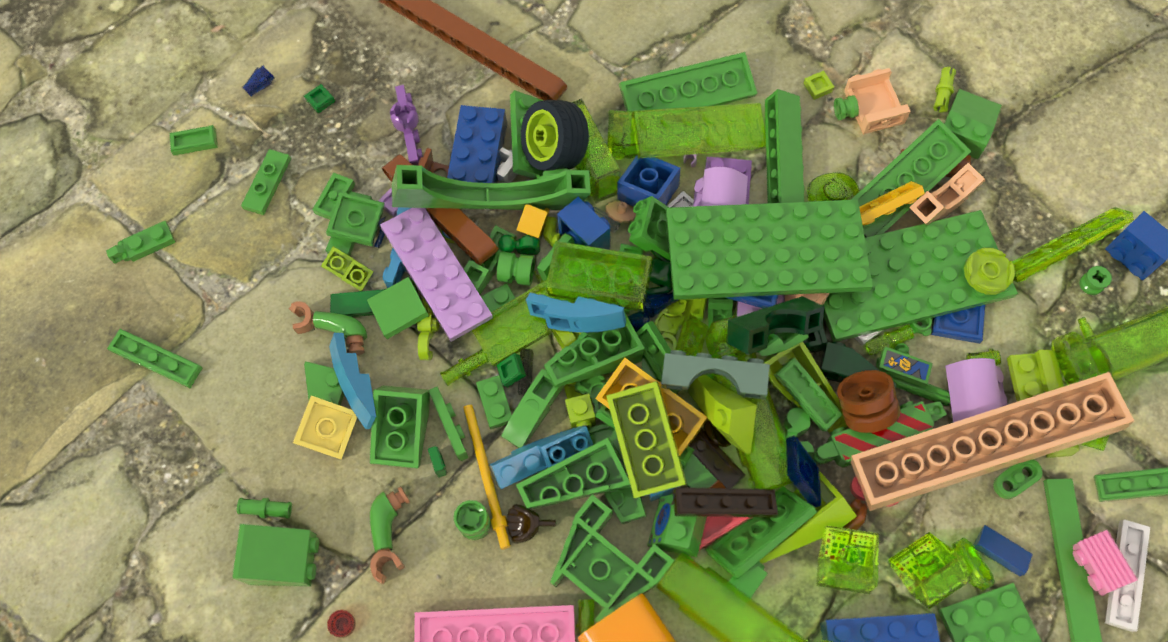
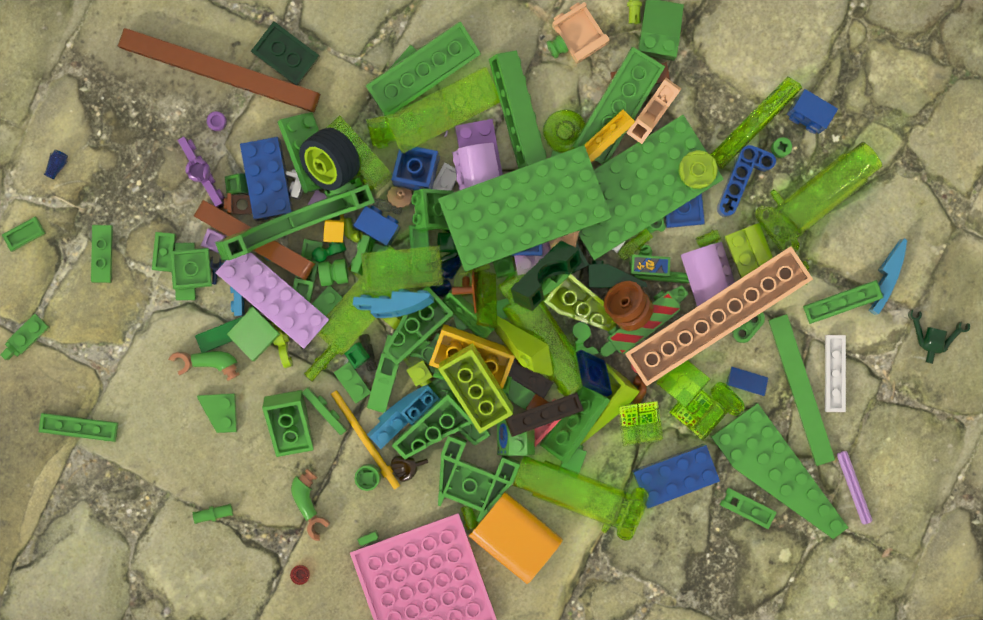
camera: 25 degrees left, 20 degrees up
bright green slope [232,524,319,586] -> none
light yellow plate [293,395,357,459] -> none
green tile [304,84,336,114] -> none
lime slope [321,246,374,291] -> none
dark azure slope [329,333,376,429] -> none
green tile [428,446,447,478] -> none
sand green arch [662,350,770,399] -> none
bright green plate [774,358,843,431] -> none
lime tile [803,70,835,100] -> none
bright pink brick [1072,530,1138,596] -> none
none -> medium lavender tile [207,111,227,131]
none -> bright green slope [224,173,249,195]
none -> dark green plate [251,21,320,86]
none -> bright green tile [357,530,379,546]
none -> dark orange shield [452,269,477,313]
none -> clear neon green tile [656,360,711,408]
none -> blue beam [717,145,776,217]

